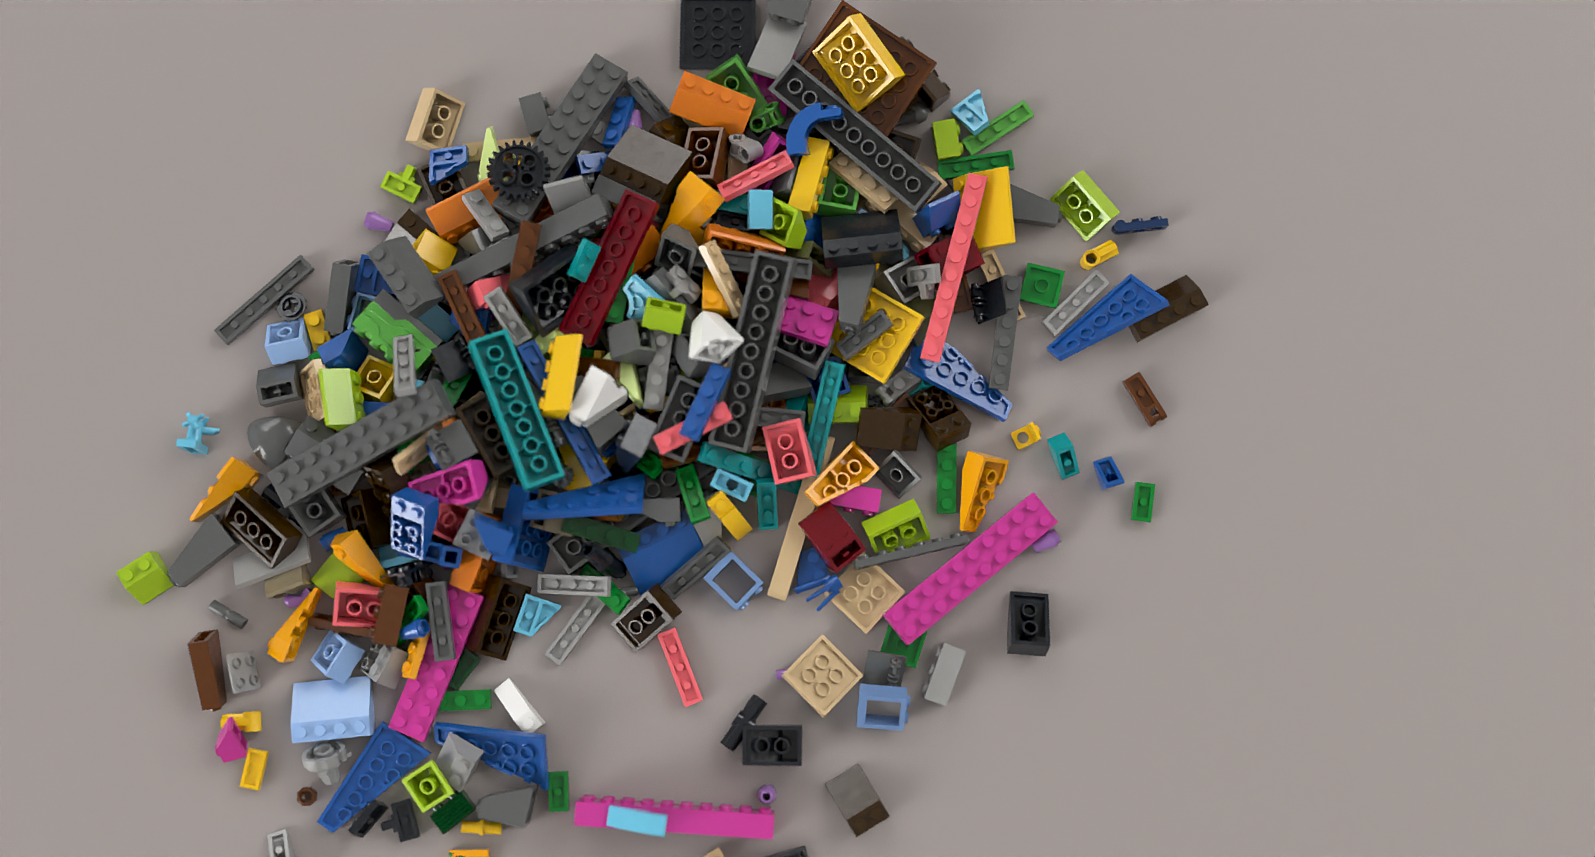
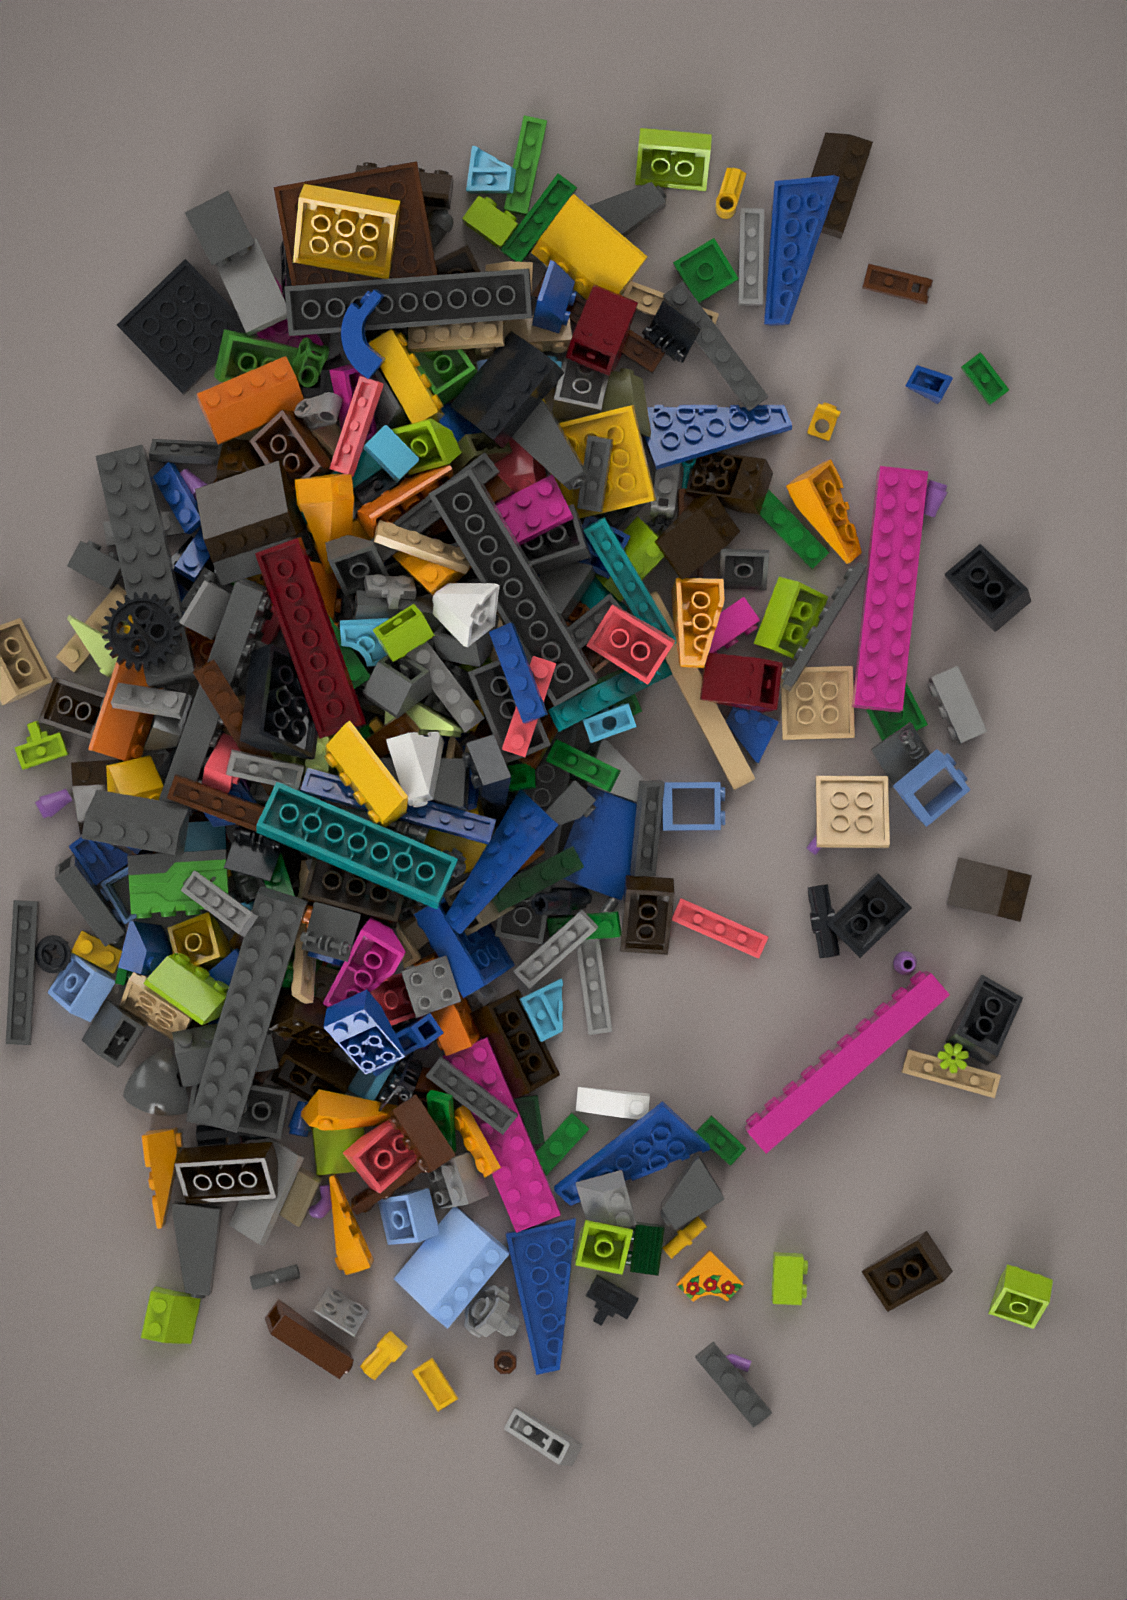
camera: 45 degrees left, 5 degrees up
medium azure piece [176,412,220,455] -> none
dark pink slope [215,717,248,763] -> none
black plate [348,800,389,838] -> none
blue cone [399,618,430,640] -> none
blue wing [429,145,469,185] -> none
blue slope [473,512,514,556] -> none
teal plate [567,238,601,283] -> none
medium azure slope [606,805,668,837] -> none
yellow arch [706,490,753,541] -> none
teal plate [756,478,778,530] -> none
blue plant [793,574,843,611] -> none
light grey hinge [906,263,941,300] -> none
coral plate [920,173,988,363] -> none
teal slope [1047,432,1080,480] -> none
dark blue plate [1112,216,1169,235] -> none

